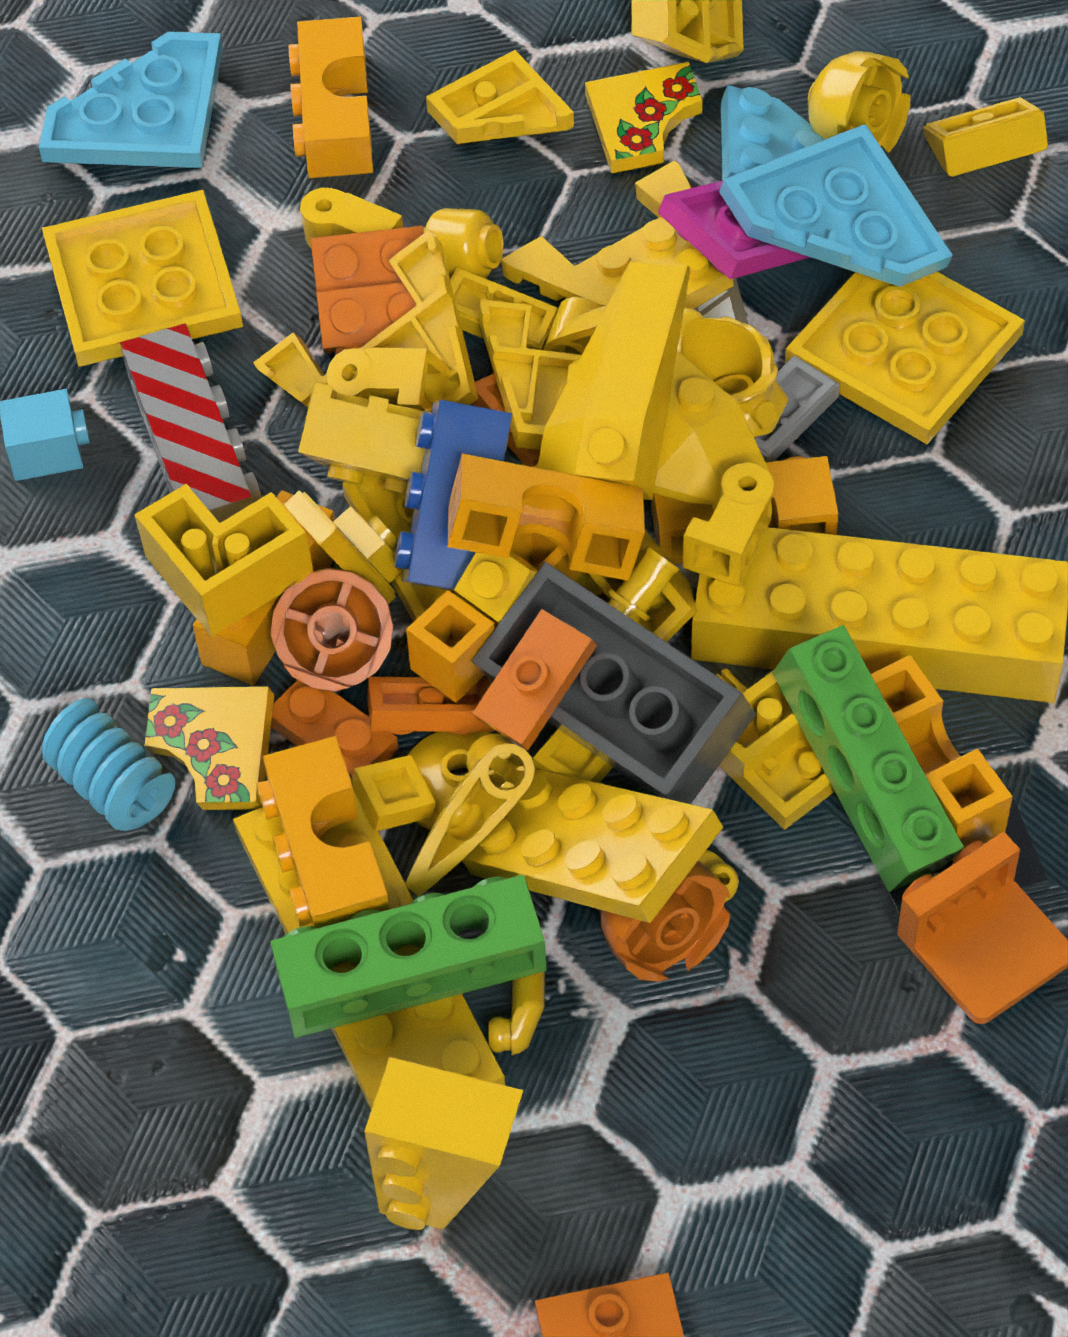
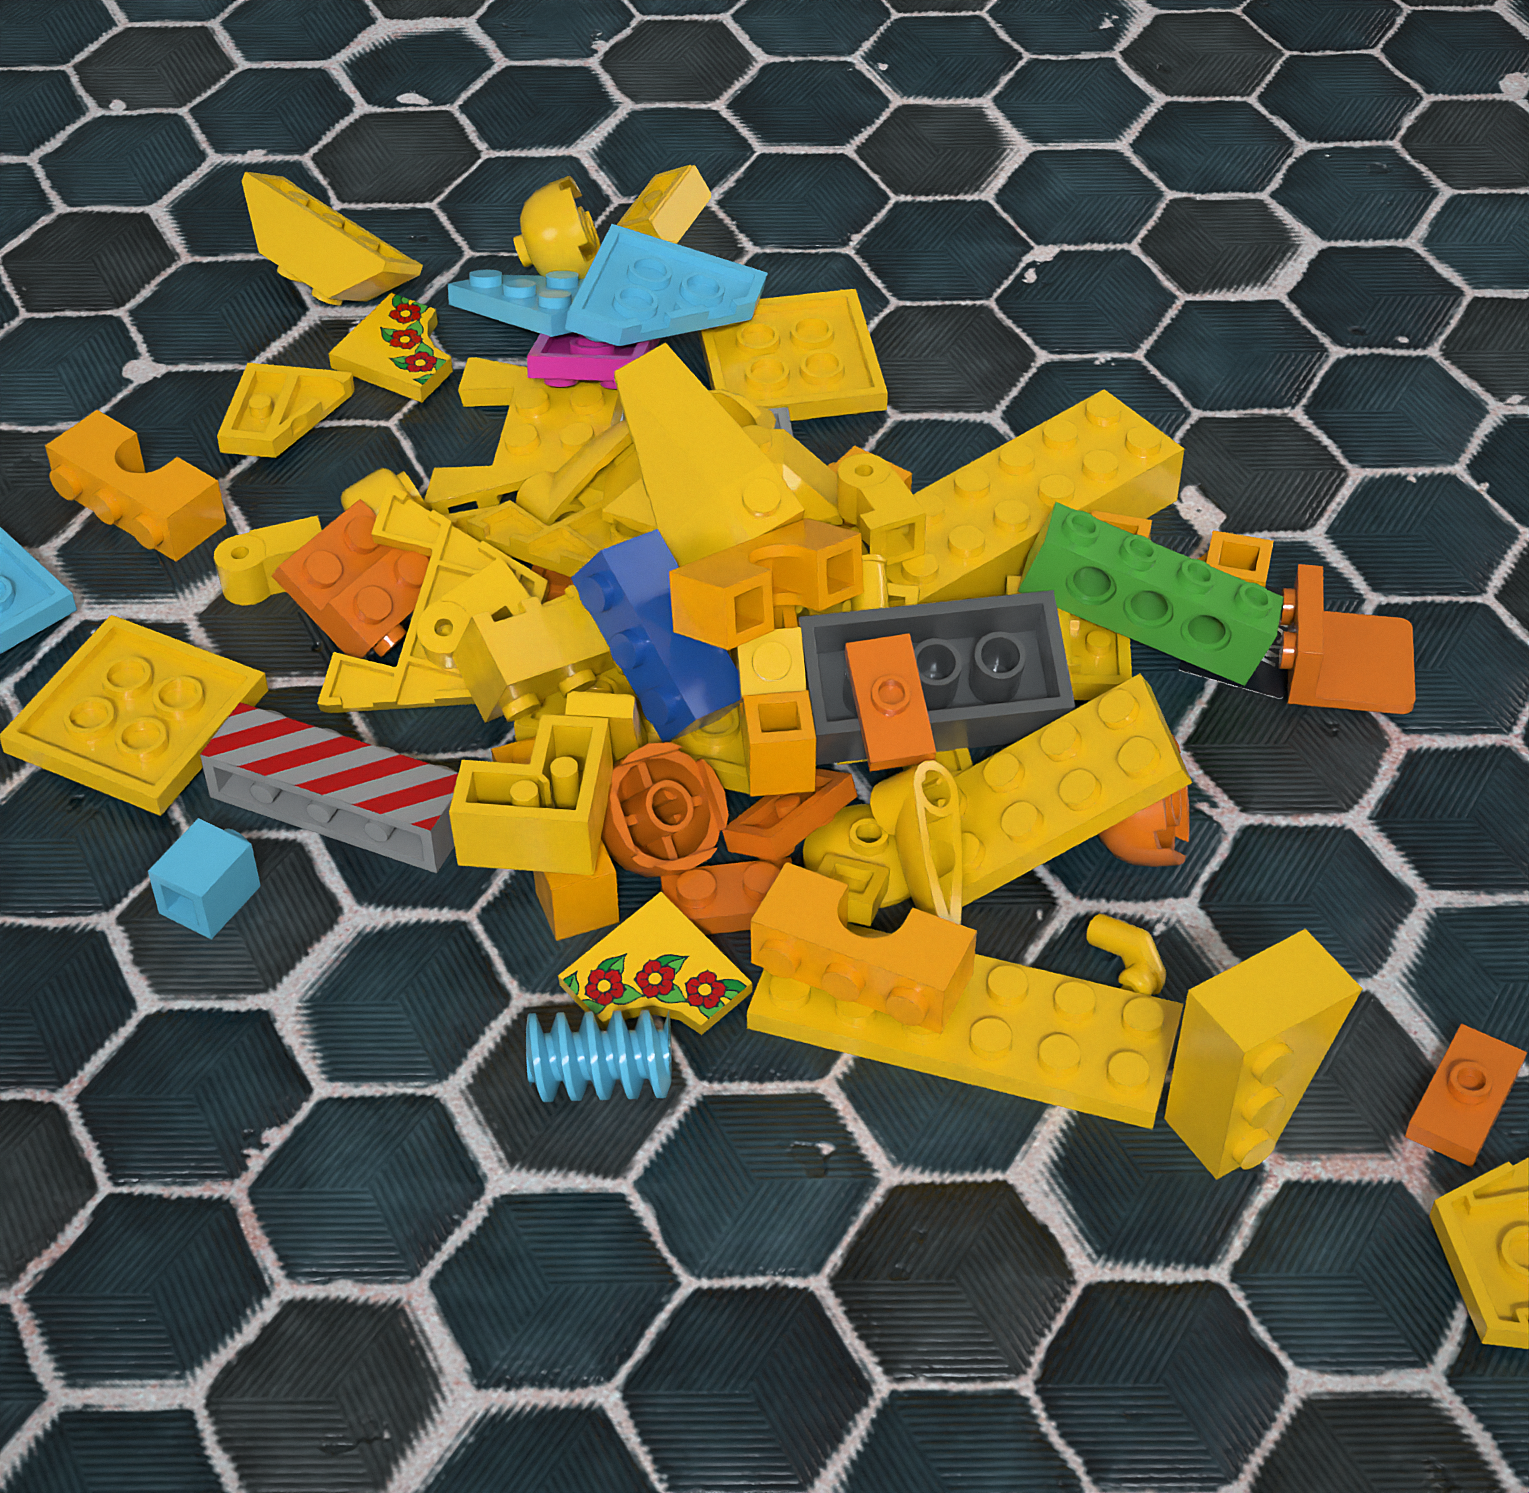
camera: 50 degrees left, 10 degrees down
bright green brick [270,874,547,1038] -> none

